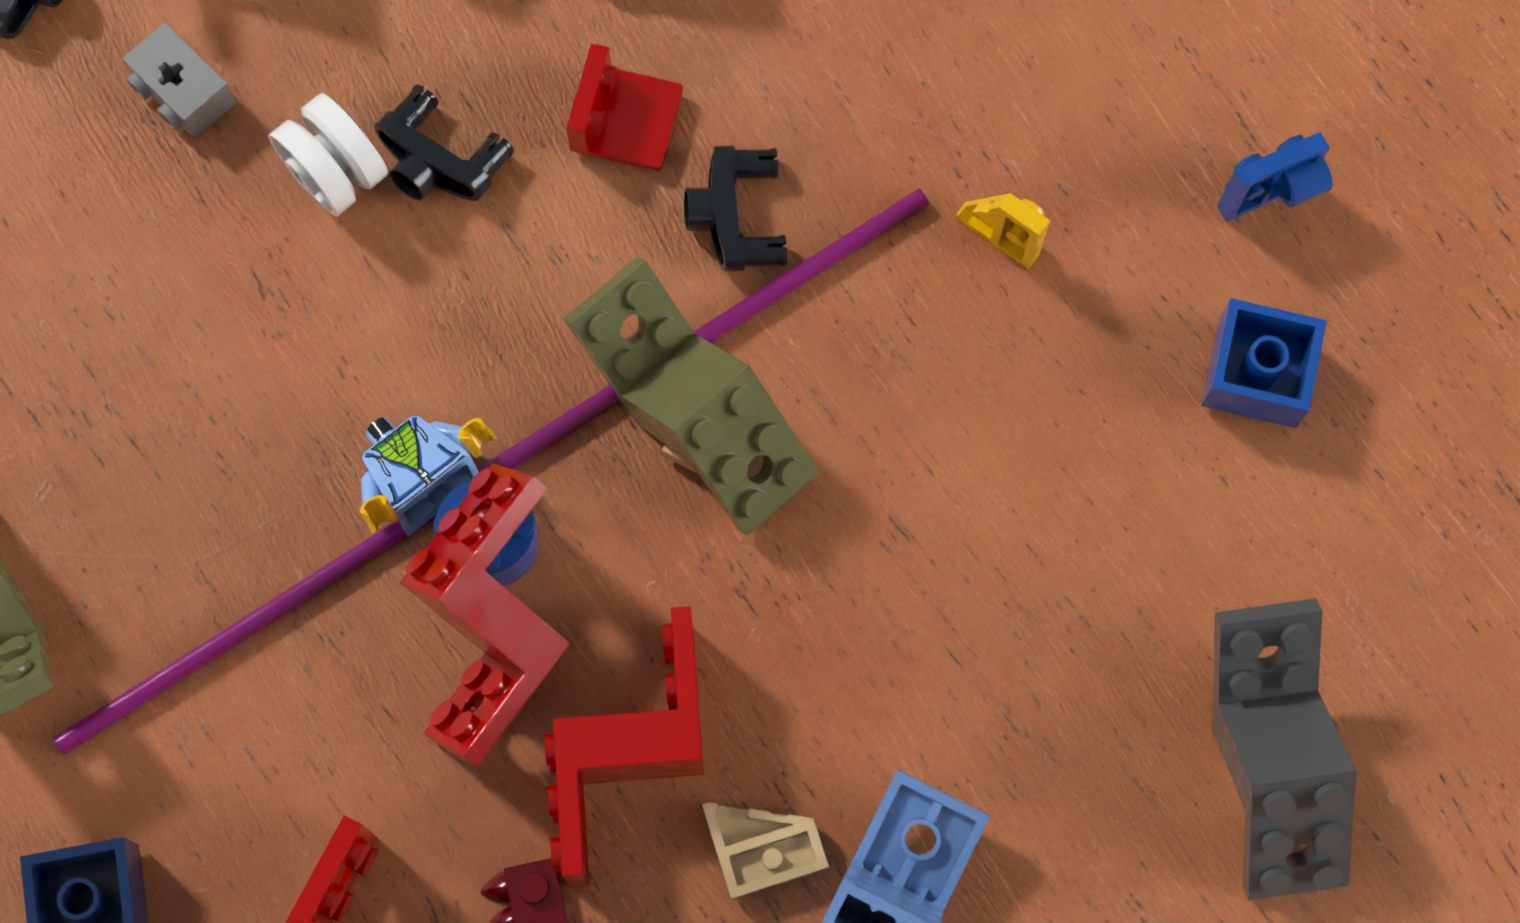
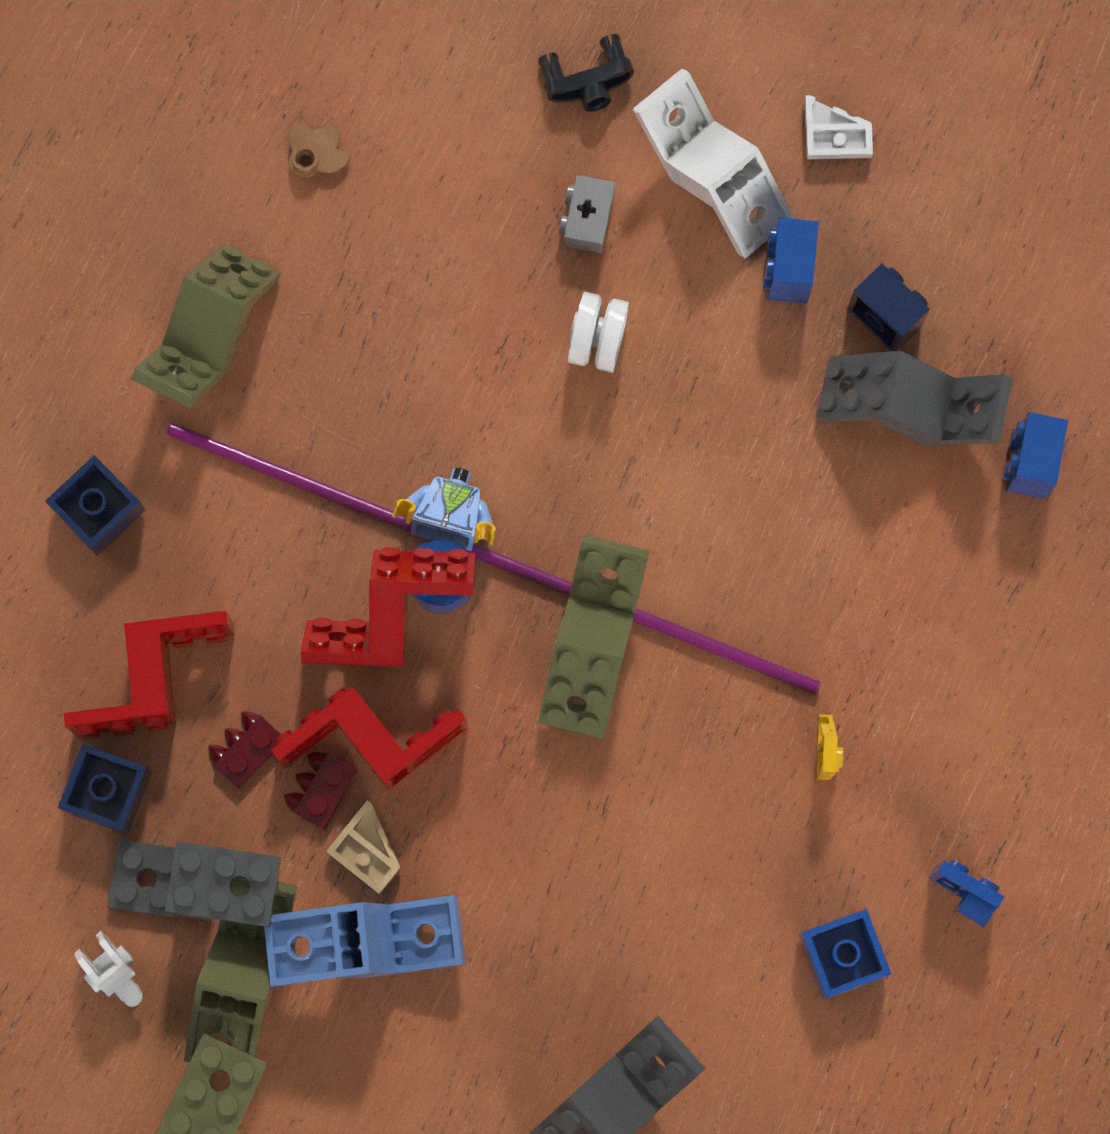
camera: 55 degrees right, 5 degrees up
black connector [374,84,514,201] -> none
red bracket [566,43,683,171] -> none
black connector [684,145,788,271] -> none
none -> dark red plate [284,752,358,830]

